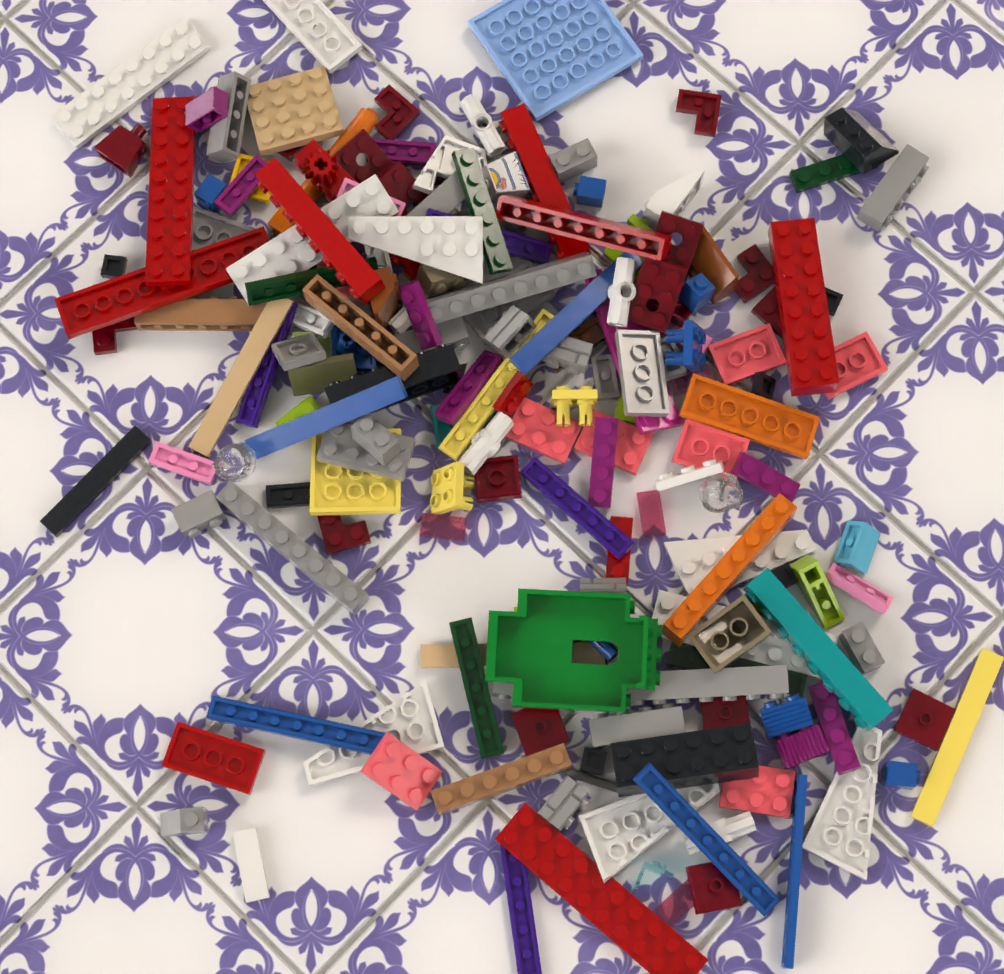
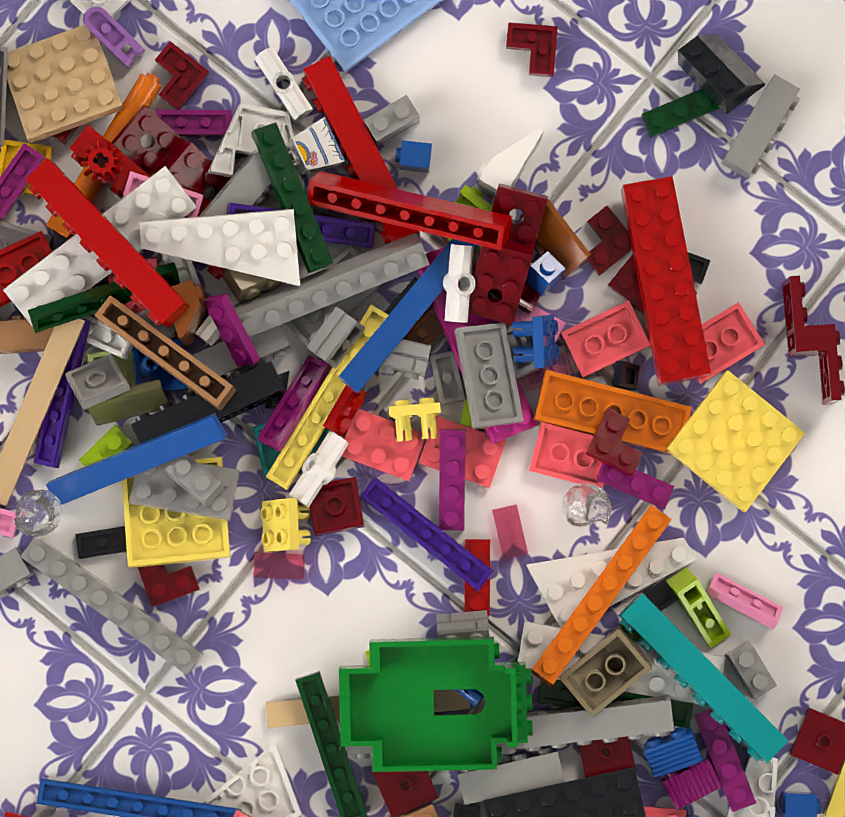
camera: 10 degrees left, 10 degrees up
white plate [655,459,724,491] -> none
medium azure panel [833,520,880,574] -> none
none -> medium lavender plate [83,6,145,69]
none -> dark red plate [585,408,643,477]
none -> light yellow plate [665,370,805,512]
none -> dark red bracket [782,275,845,405]

